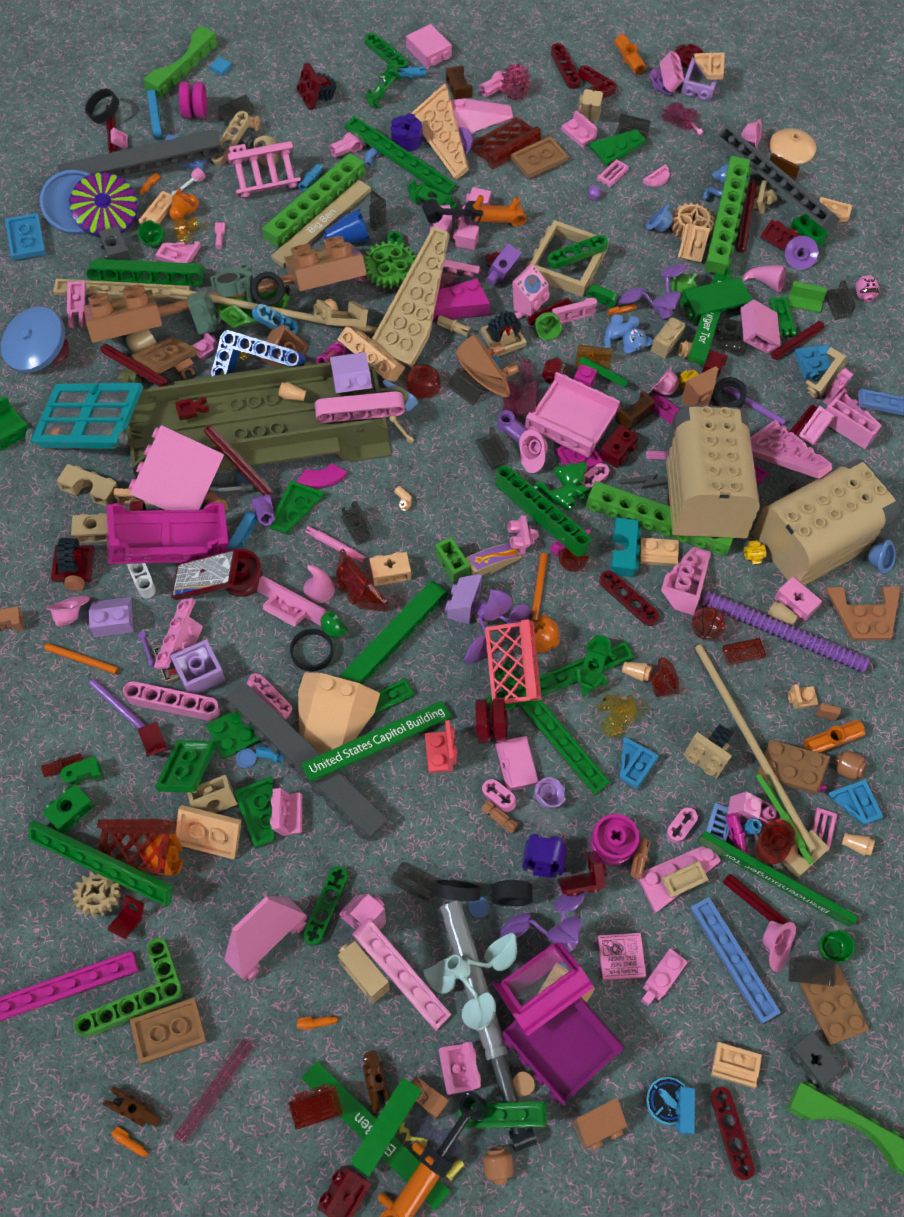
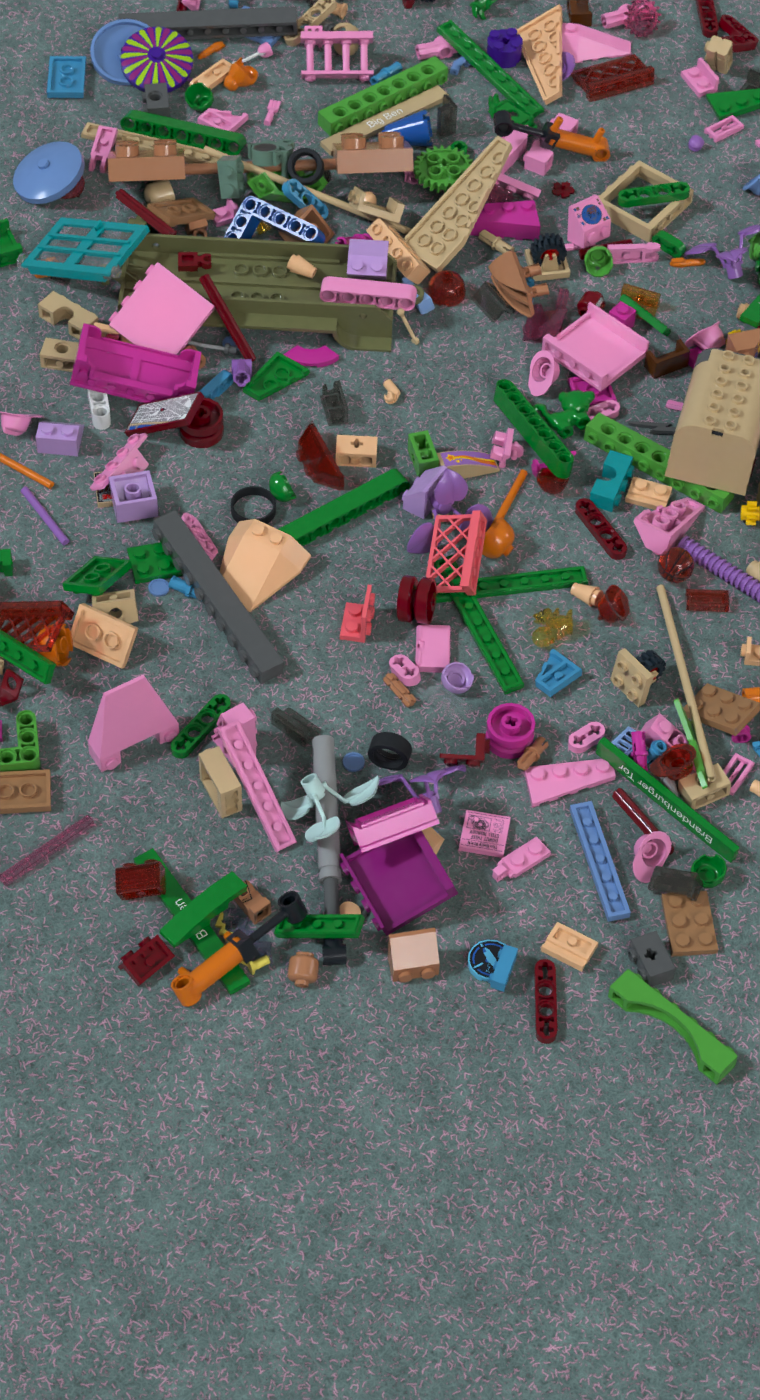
camera: 15 degrees right, 10 degrees down
plate [51,538,95,582] -> none
nougat tile [64,576,84,591] -> none
bright pink beam [123,681,221,721] -> none
medium lavender hinge [138,632,155,667] -> none
dark red bracket [138,722,167,757] -> none
clear yellow piece [172,217,199,243] -> none
green wing [233,776,275,849] -> none
bright pink bracket [257,576,326,627] -> none
bright pink bracket [270,788,303,836] -> none
orange piece [297,1016,339,1030] -> none
green tile [301,701,452,783] -> none
bright pink hat [303,565,335,603] -> none
bright pink piece [305,526,366,564] -> none
reddish brown hinge [362,1050,390,1113] -> none
green tile [372,678,415,717] -> none
black tyre [433,880,481,901] -> none
bright pink bracket [438,1041,481,1095] -> none
clear smoke panel [476,426,509,471] -> none
medium lavender torso [486,243,522,285] -> none
medium lavender piece [497,410,528,443] -> none
medium nougat plate [511,136,568,179] -> none
dark purple brick [522,834,567,878] -> none
green piece [575,635,617,697] -> none
medium blue animal [594,314,653,354] -> none
dark red brick [599,425,639,469] -> none
tan brick [651,317,686,359] -> none
tan tile [661,861,708,898] -> none

